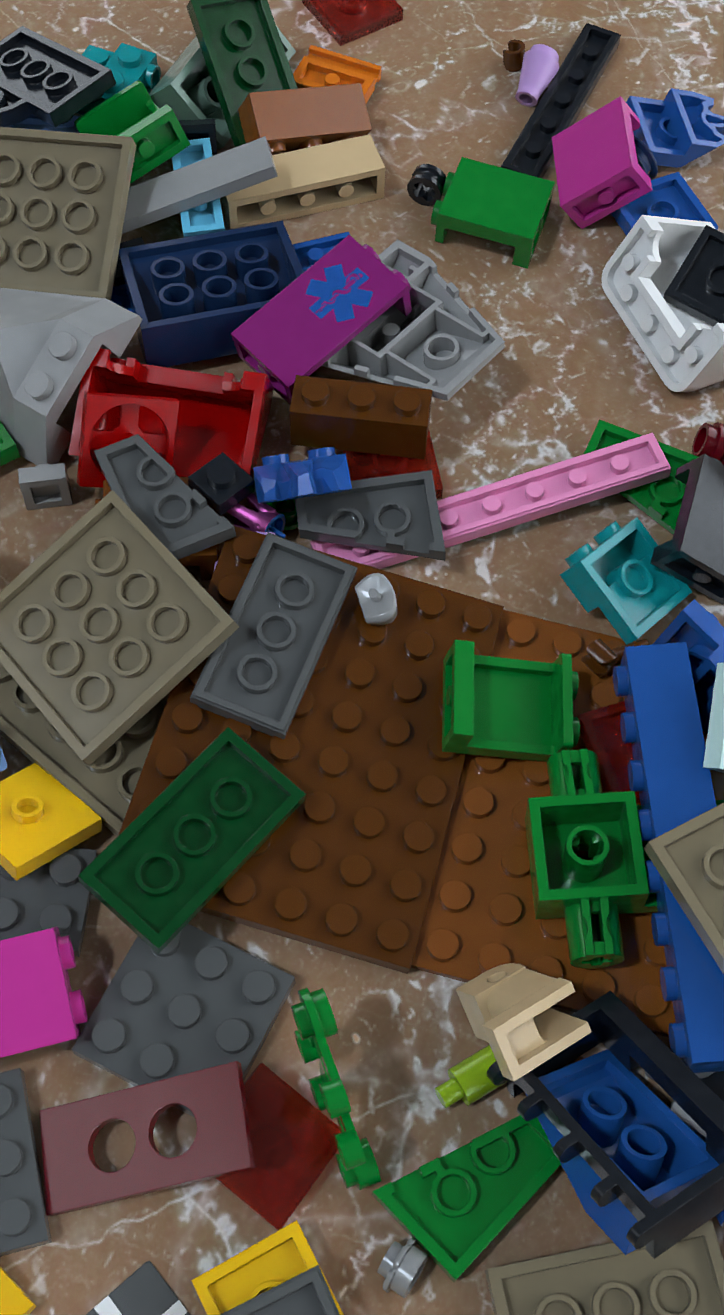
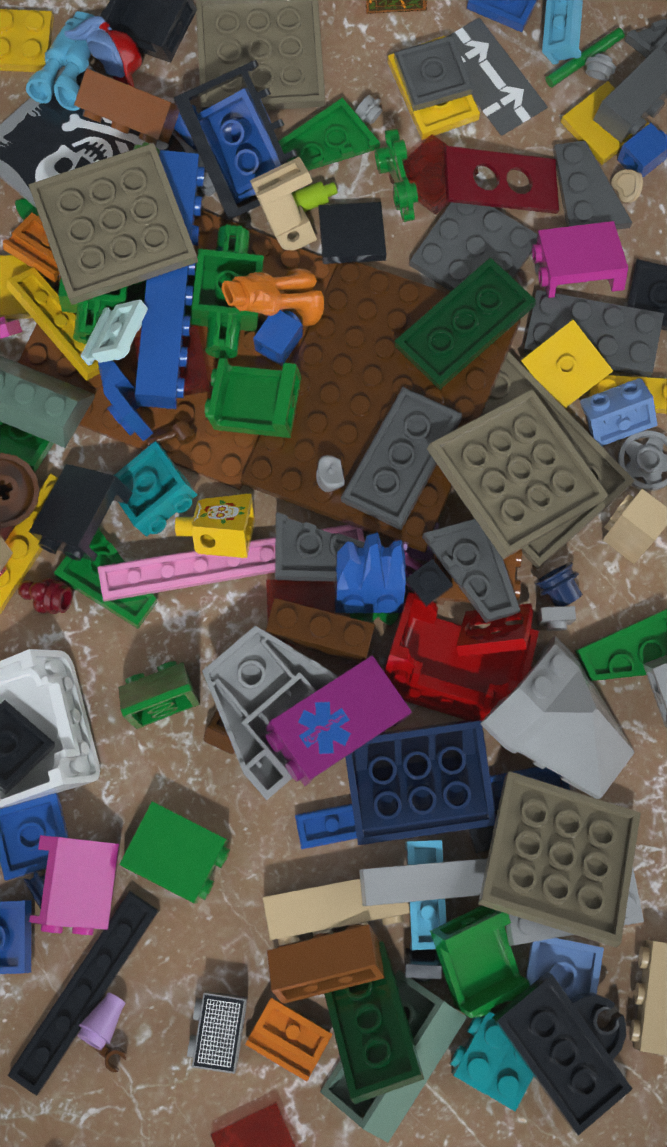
camera: 170 degrees left, 15 degrees up
black bush [407,164,446,206] -> none
none -> green slope [118,661,200,729]
none -> yellow torso [175,494,255,558]
none -> brick [187,991,248,1074]
none -> orange piece [221,268,324,326]
none -> blue brick [253,310,303,366]
none -> black tile [318,202,387,264]
none -> dark blue piece [534,562,583,607]

